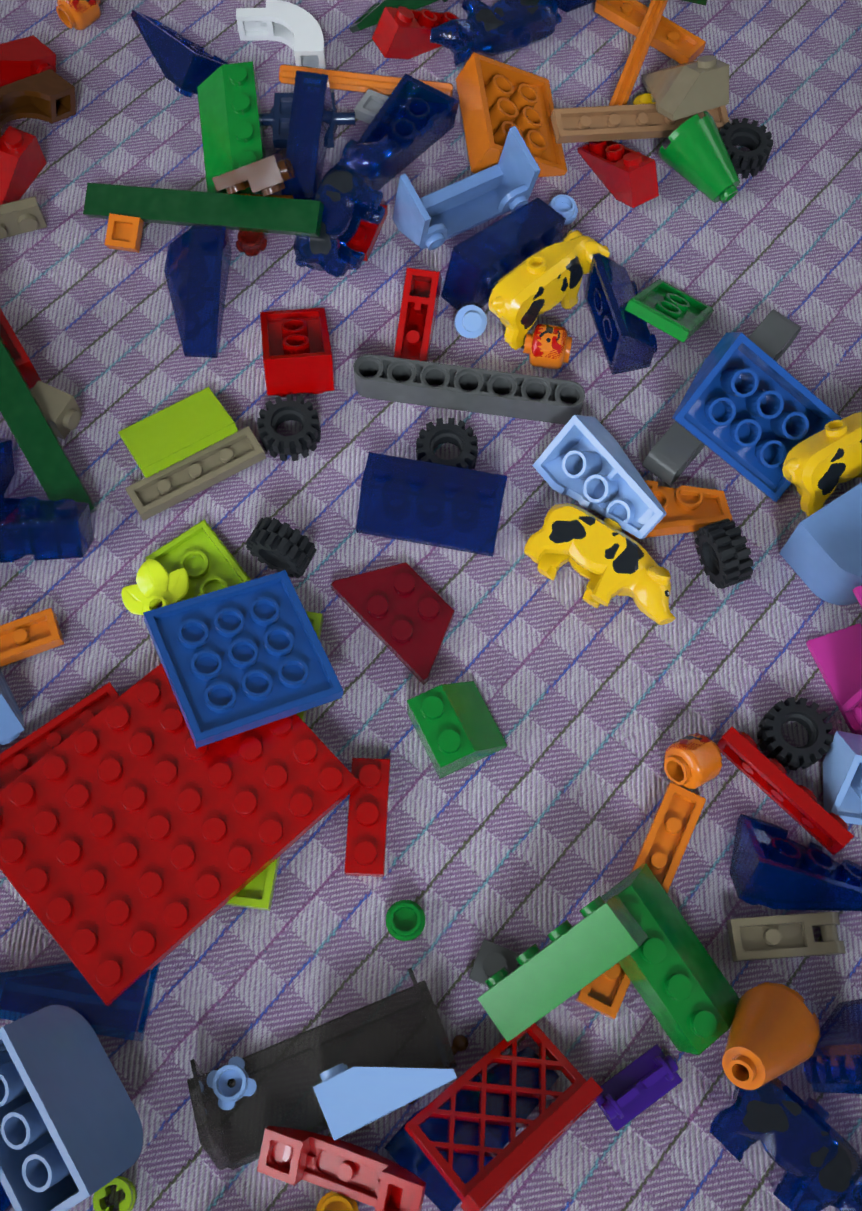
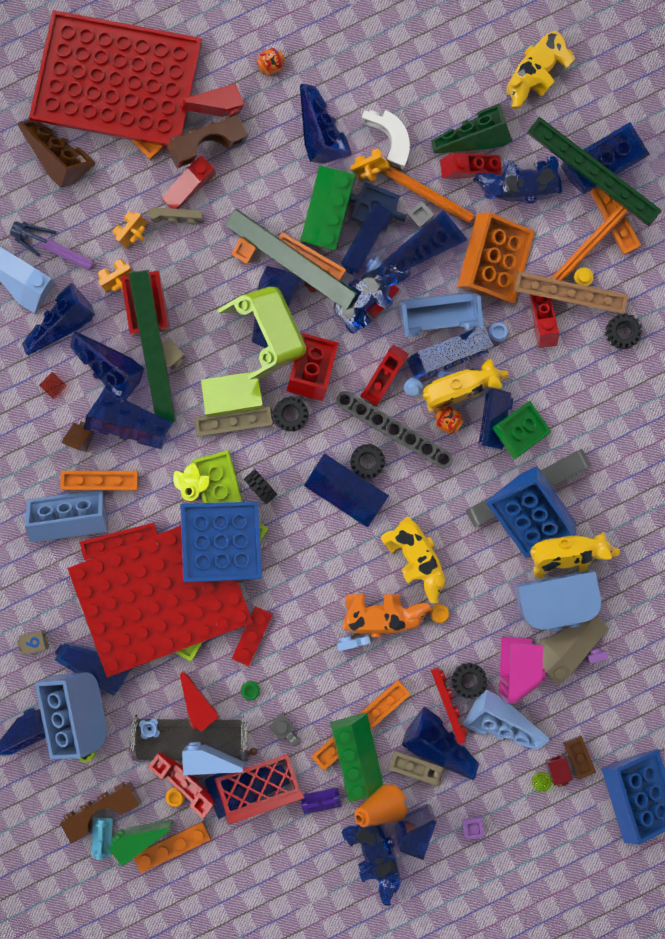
camera: 25 degrees right, 20 degrees up
reddish brown plate [212,153,296,197] -> none
dark red wing [331,562,454,685] -> none
green slope [407,681,507,779] -> none
brick [477,894,648,1042] -> none
light blue wedge [532,415,667,539] -> none
orange wing [625,480,733,540] -> none
dark tan wedge [641,55,729,121] -> none
green cone [658,111,740,203] -> none
orange head [664,733,722,789] -> none
black tyre [695,519,753,589] -> none
none -> red slope [180,671,220,732]
none -> lime windscreen [218,287,306,379]
none -> light blue plate [337,635,371,651]
none -> orange animal [342,594,433,637]
none -> light orange hips [350,148,390,182]
none -> light orange plate [430,604,449,623]

